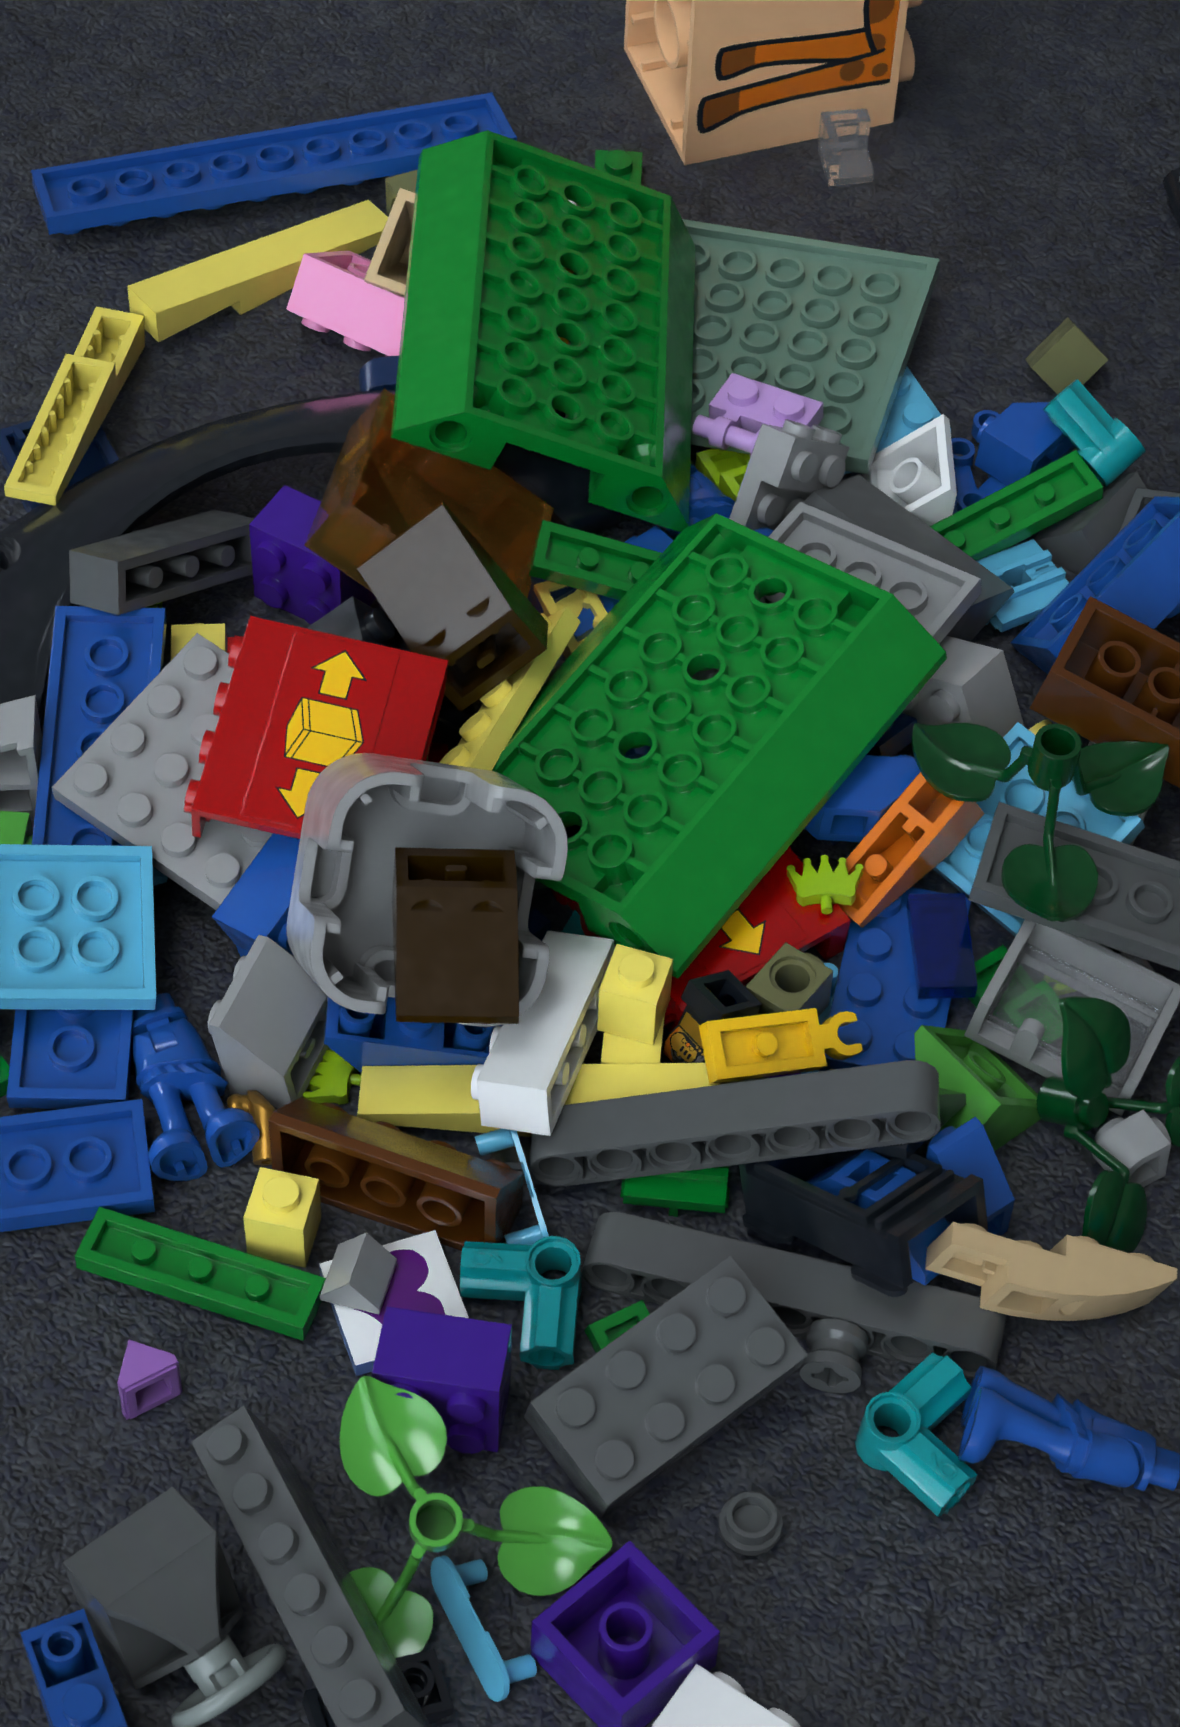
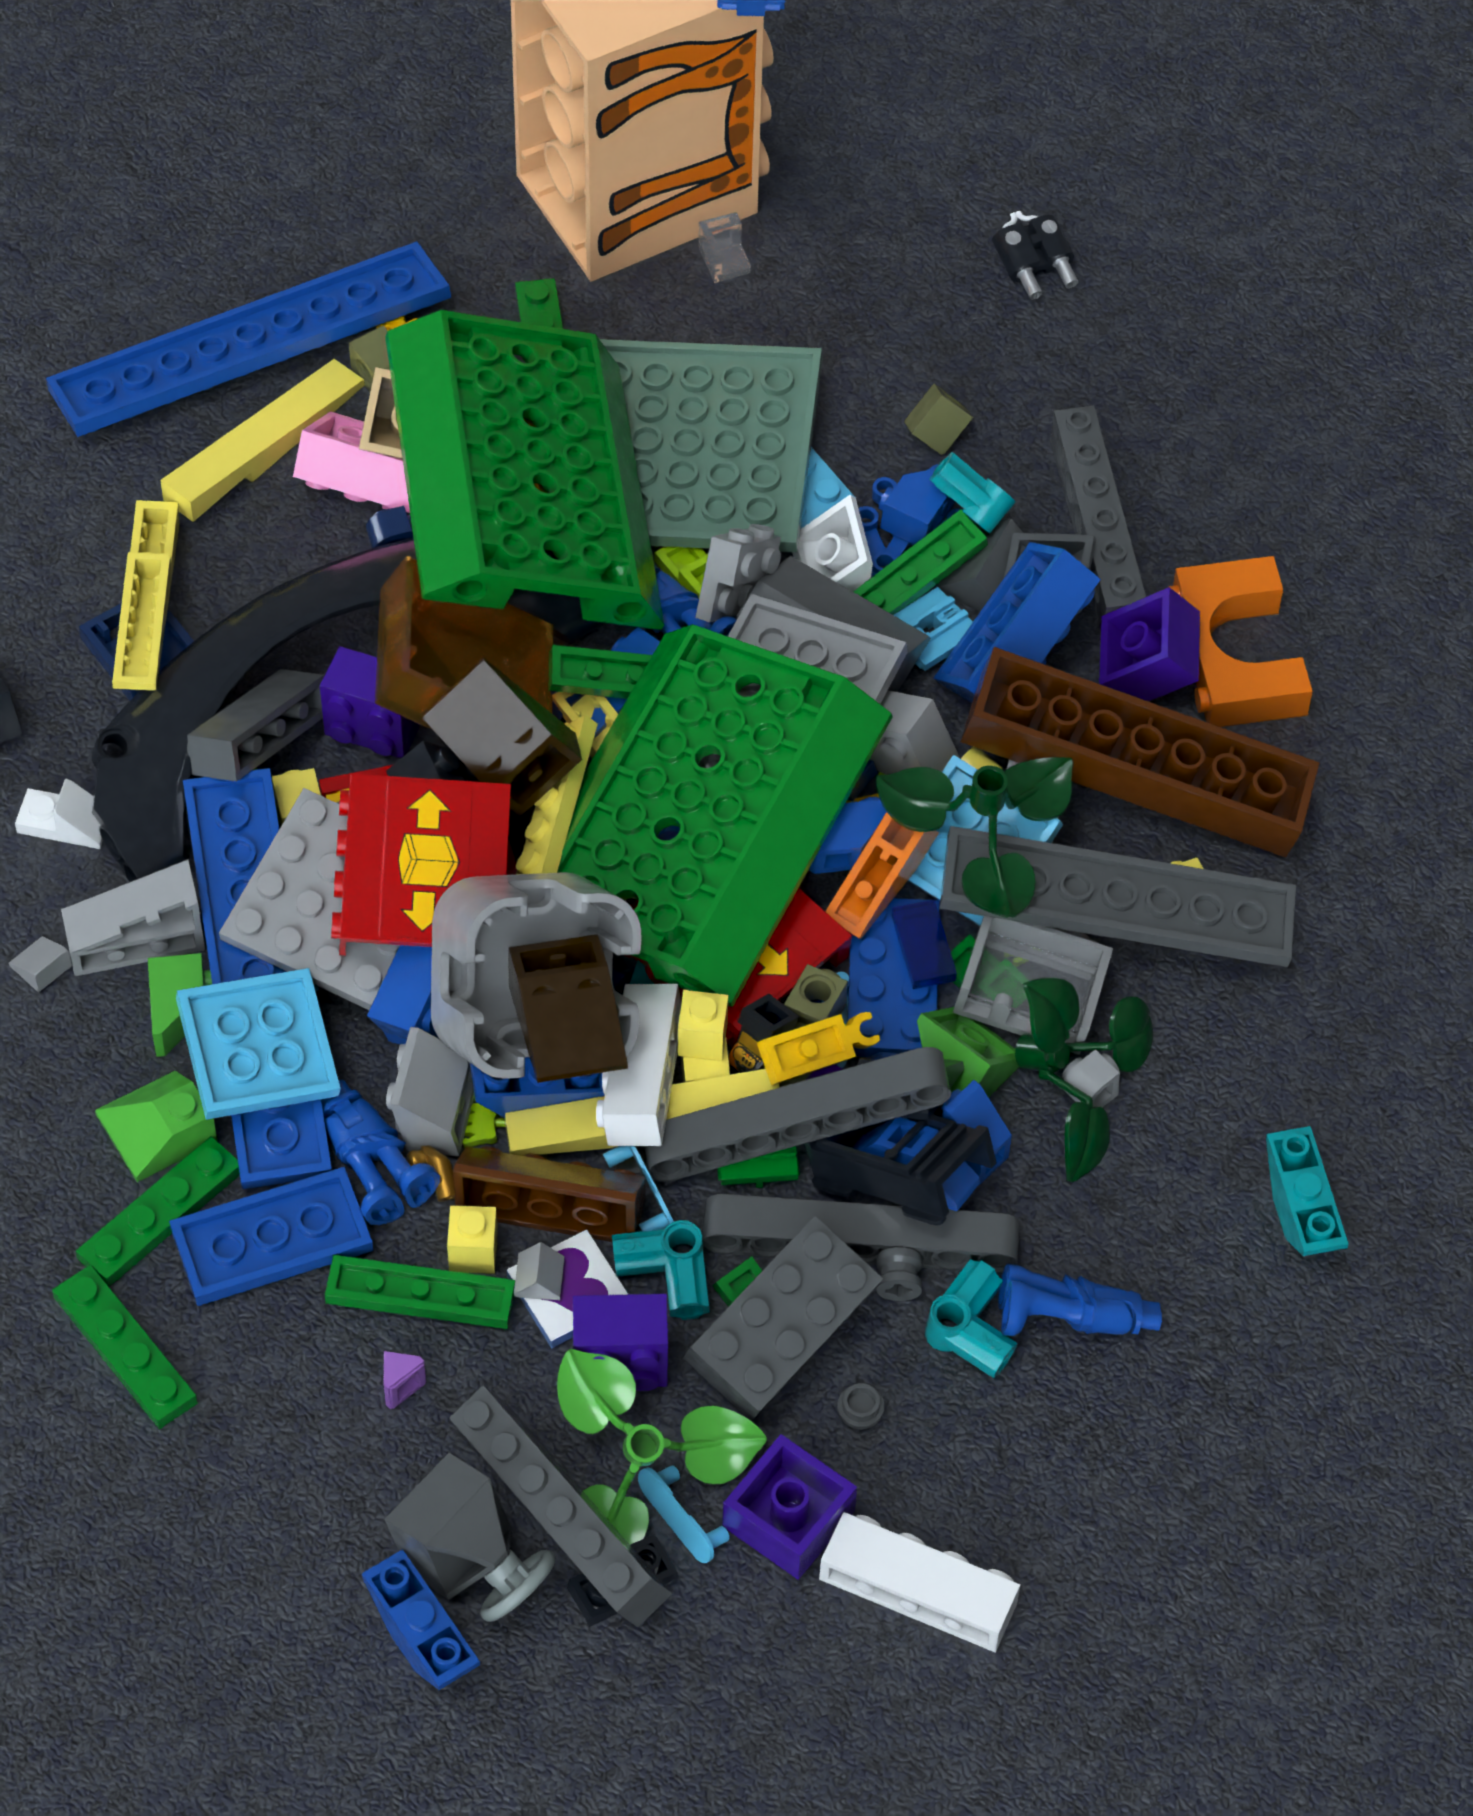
camera: 10 degrees left, 5 degrees up
lavender plate [692,373,823,457] -> none
lime piece [787,854,863,915] -> none
tan slope [925,1222,1177,1321] -> none

